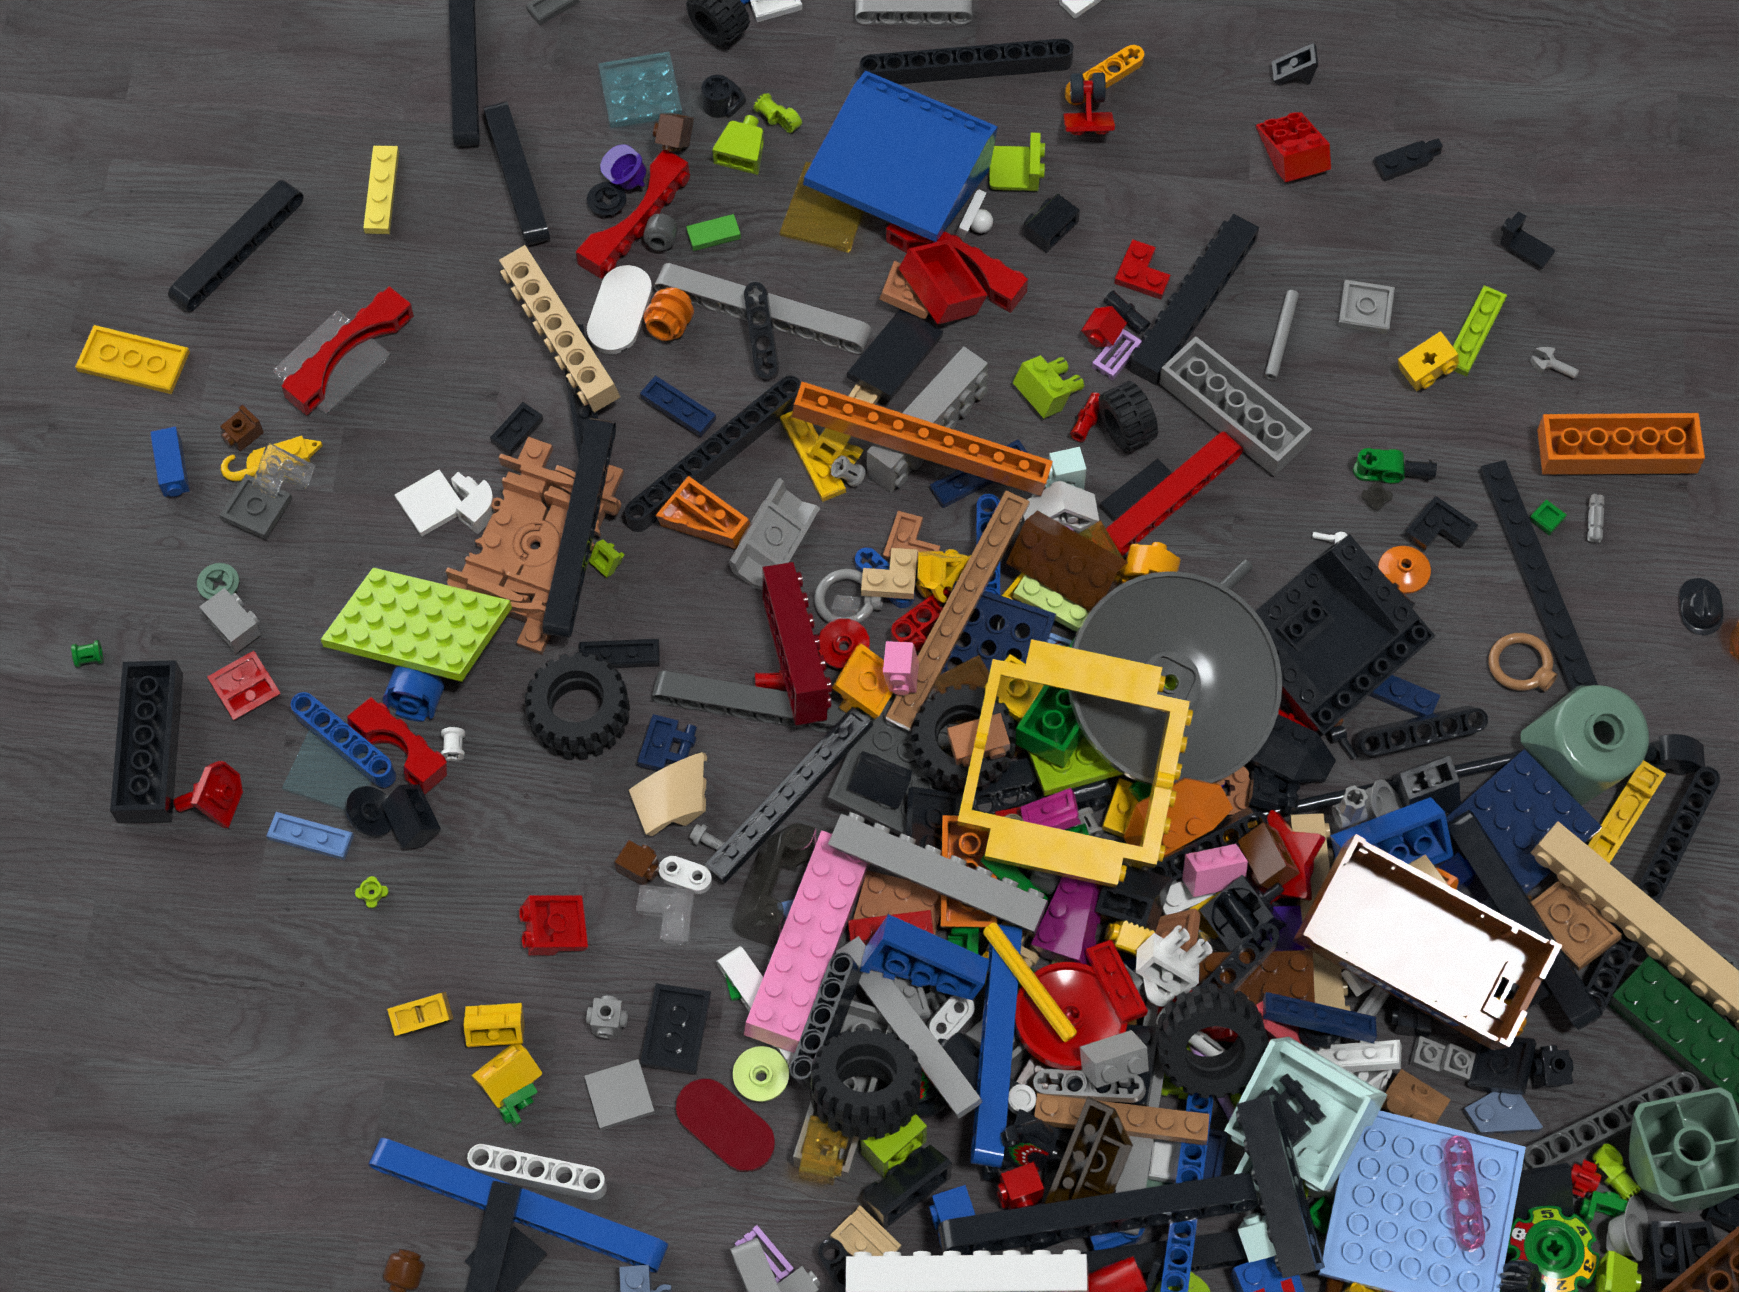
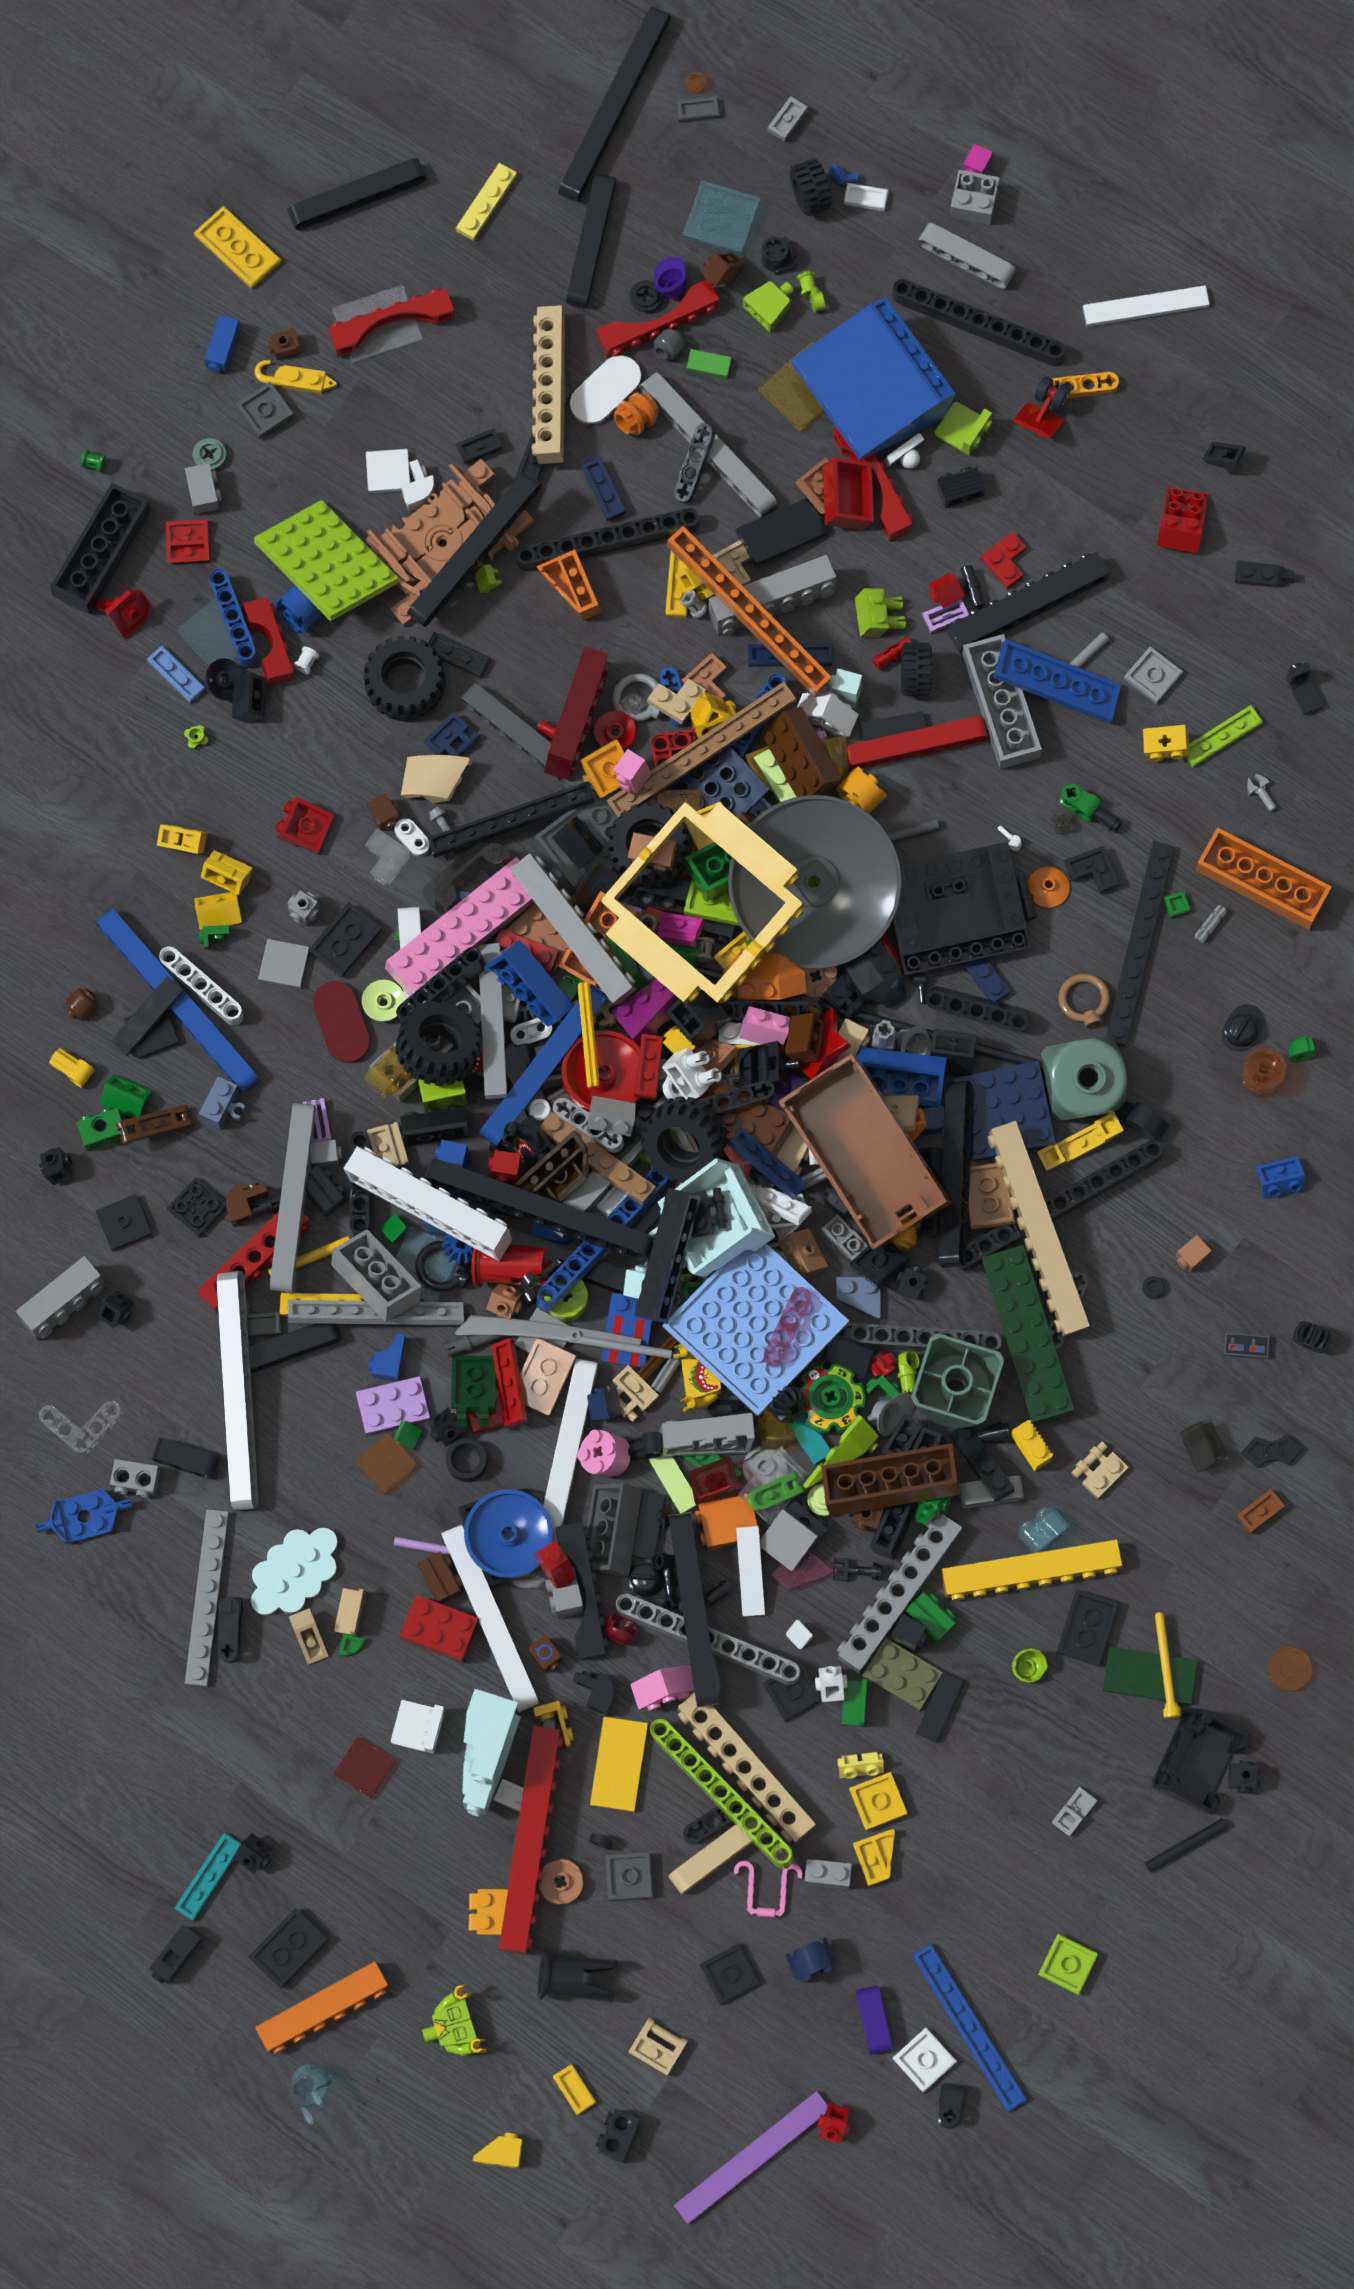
camera: 30 degrees right, 10 degrees up
clear plate [251,443,316,498] -> none
light grey piece [729,478,820,590] -> none
none -> blue plate [993,639,1121,723]

